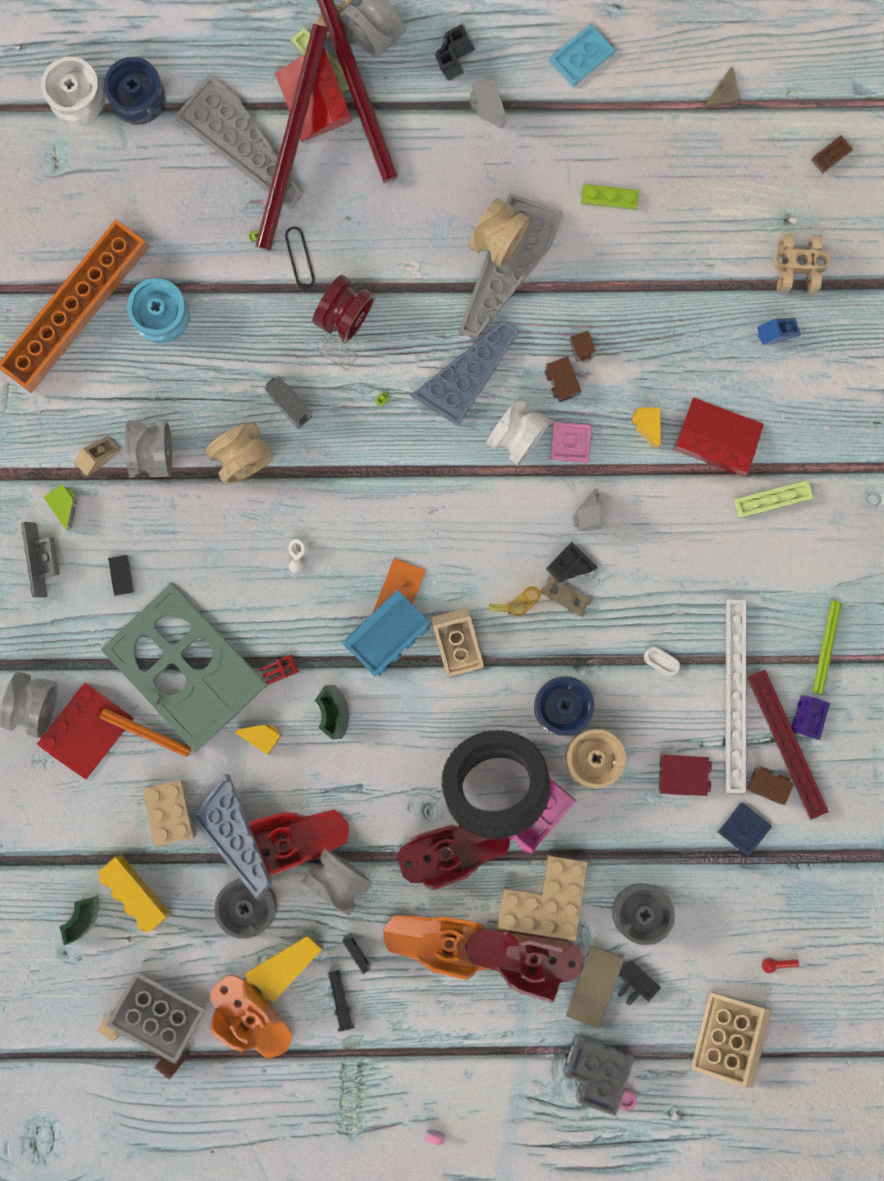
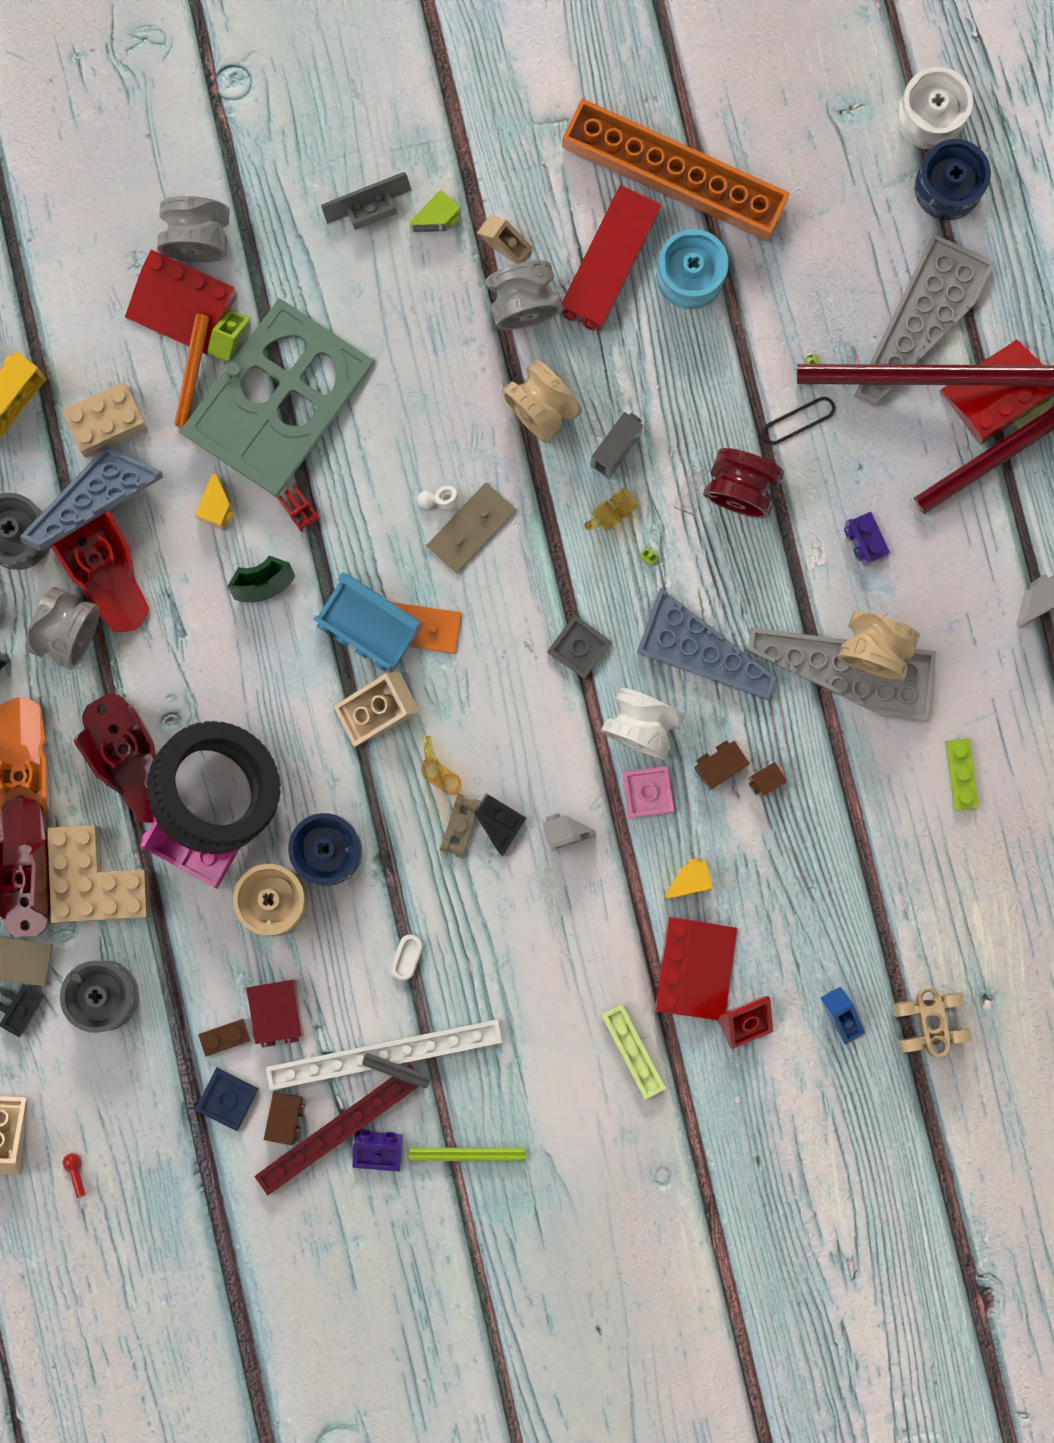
camera: 75 degrees right, 0 degrees up
black tile [108,555,134,596] -> none
none -> reddish brown plate [198,1019,251,1057]
none -> lime slope [207,310,251,361]
none -> dark grey axle [362,1053,431,1088]
none -> dark tan piece [426,483,516,574]
none -> dark grey tile [547,615,612,680]
none -> red brick [561,185,661,331]
none -> clear yellow beam [584,487,639,532]
none -> red slope [717,996,773,1049]
none -> dark purple bracket [844,511,890,565]

